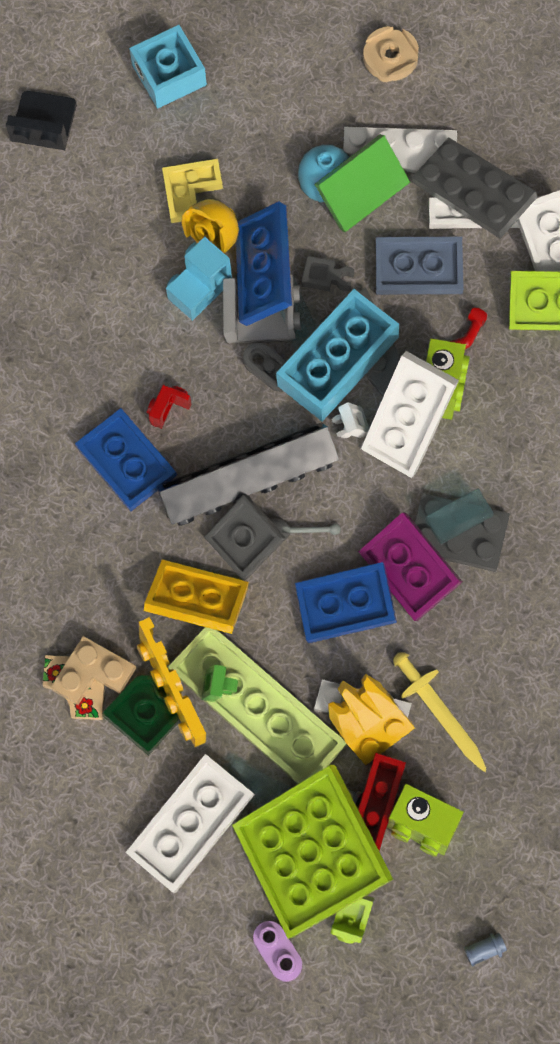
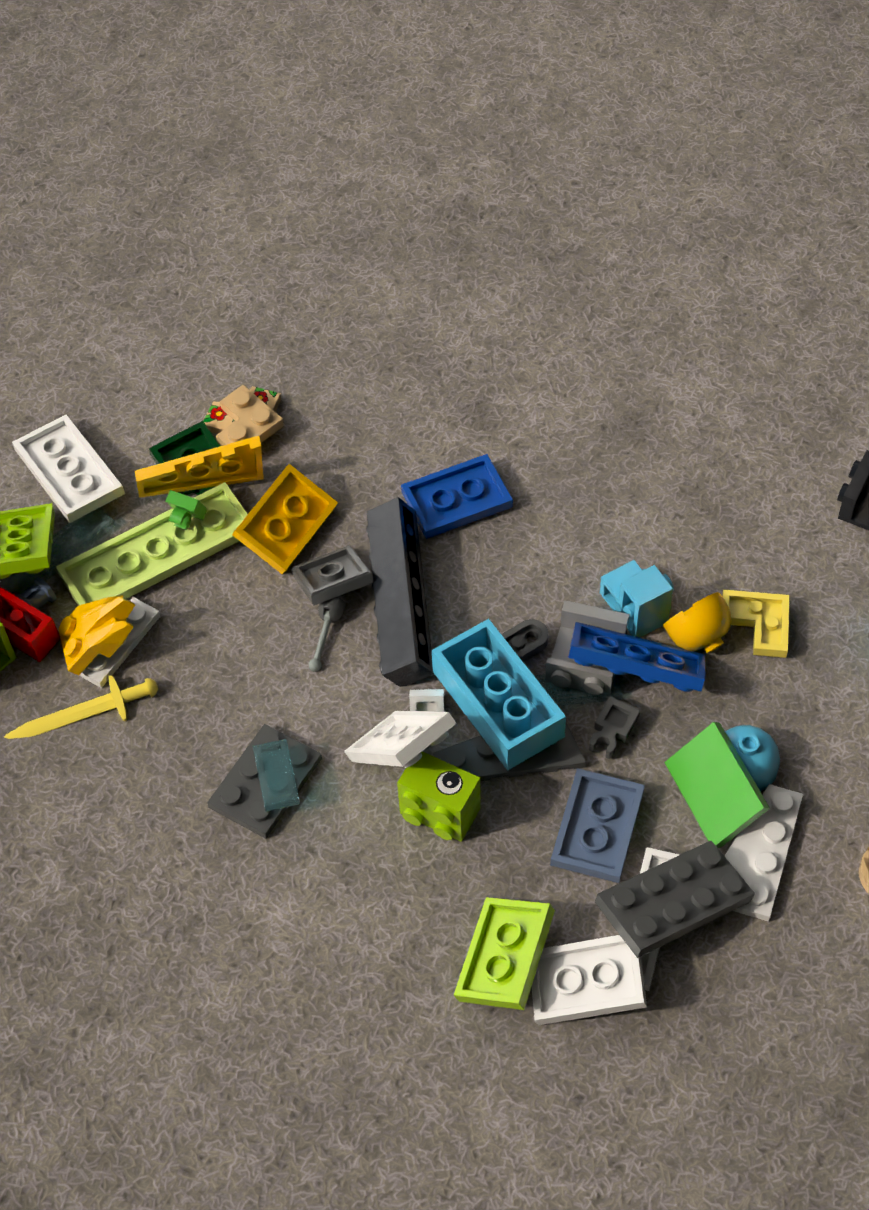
camera: 105 degrees right, 15 degrees down
red bracket [147,385,192,429] -> none
blue plate [295,562,397,643] -> none
magenta plate [358,512,463,621] -> none
red piece [449,308,487,350] -> none

